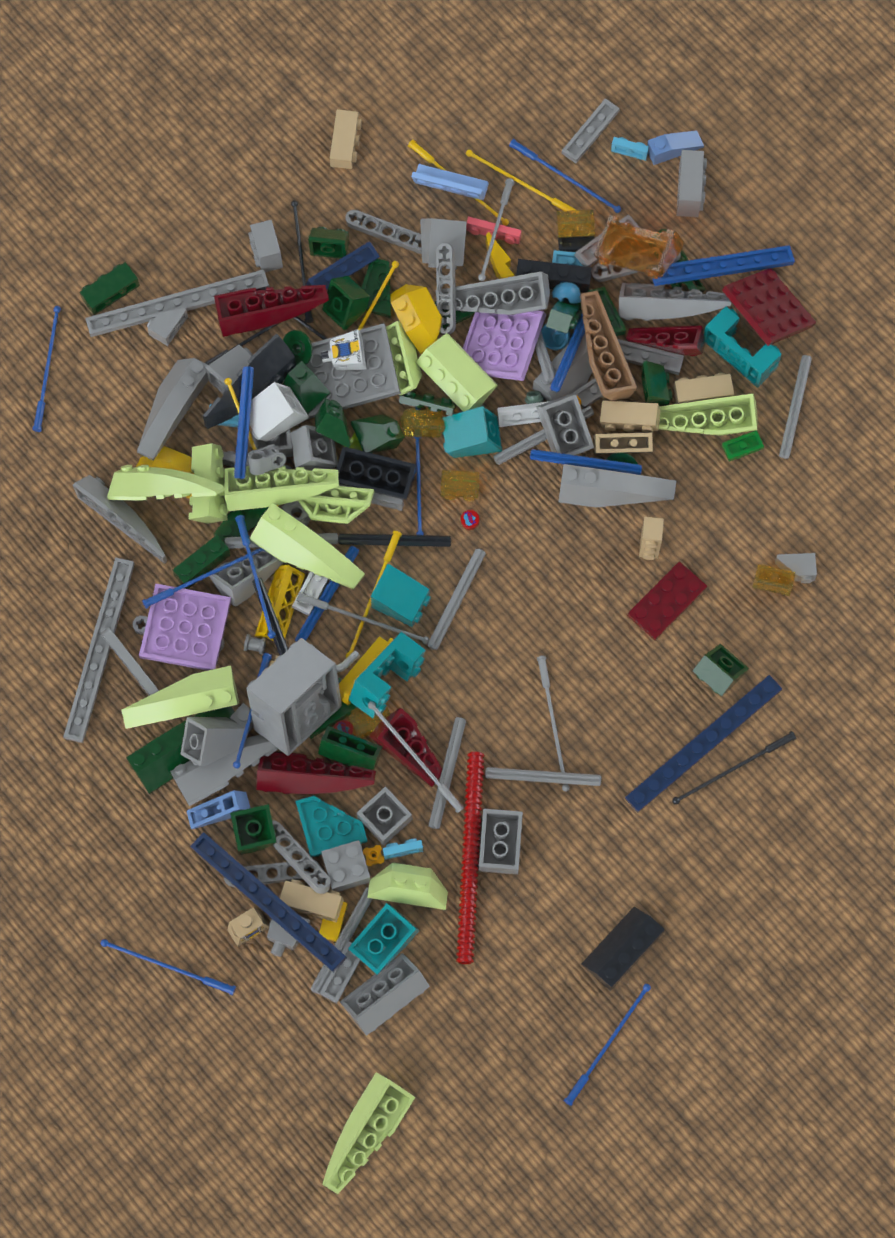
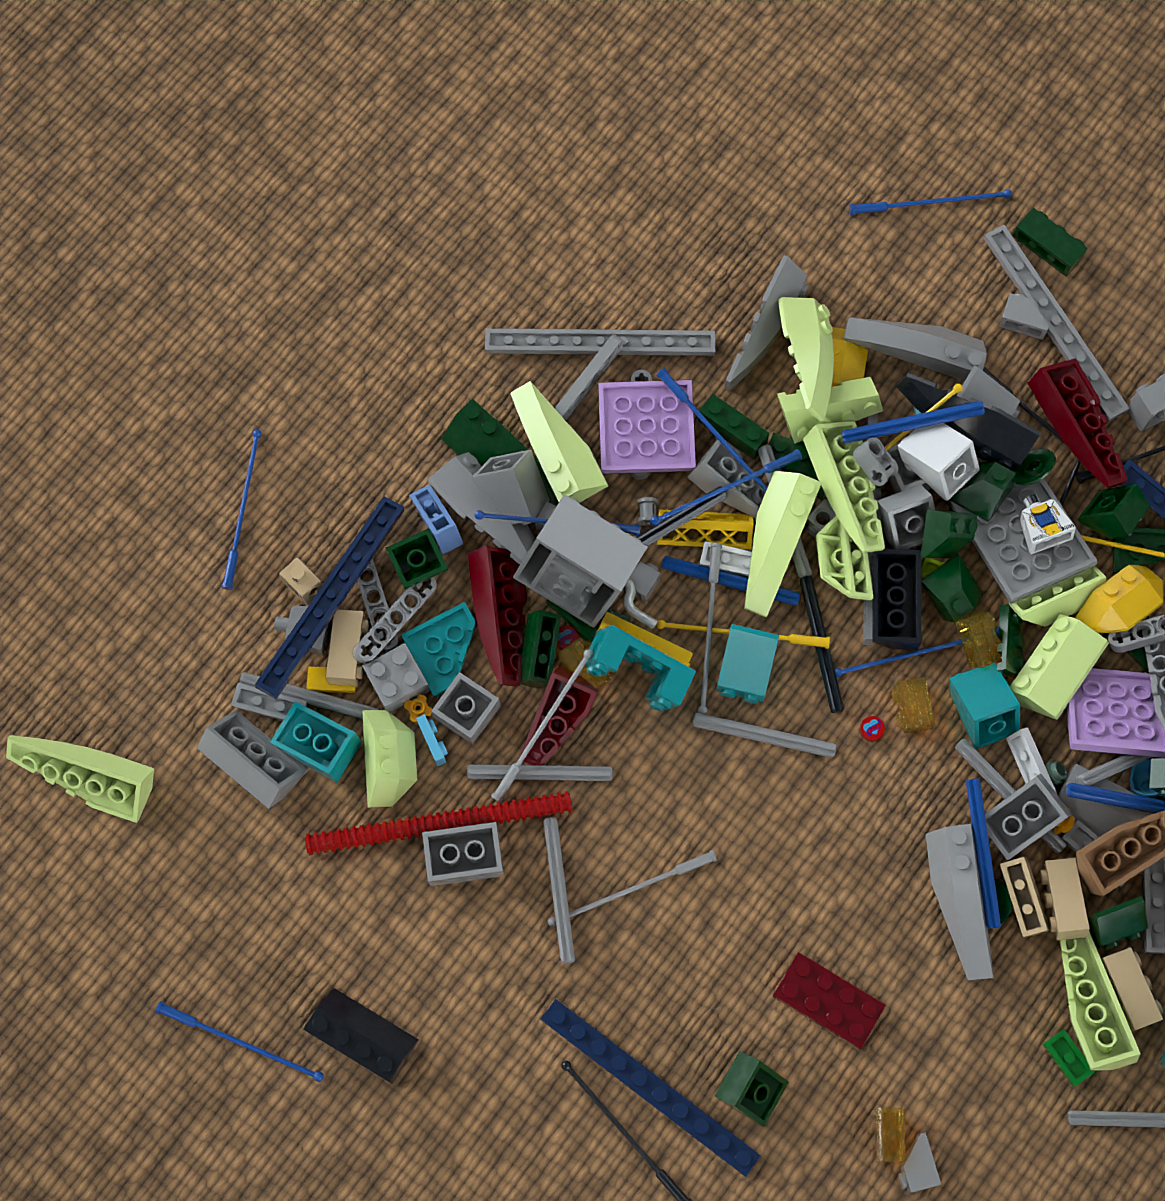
camera: 80 degrees right, 0 degrees up
tan brick [639,517,664,560] -> none

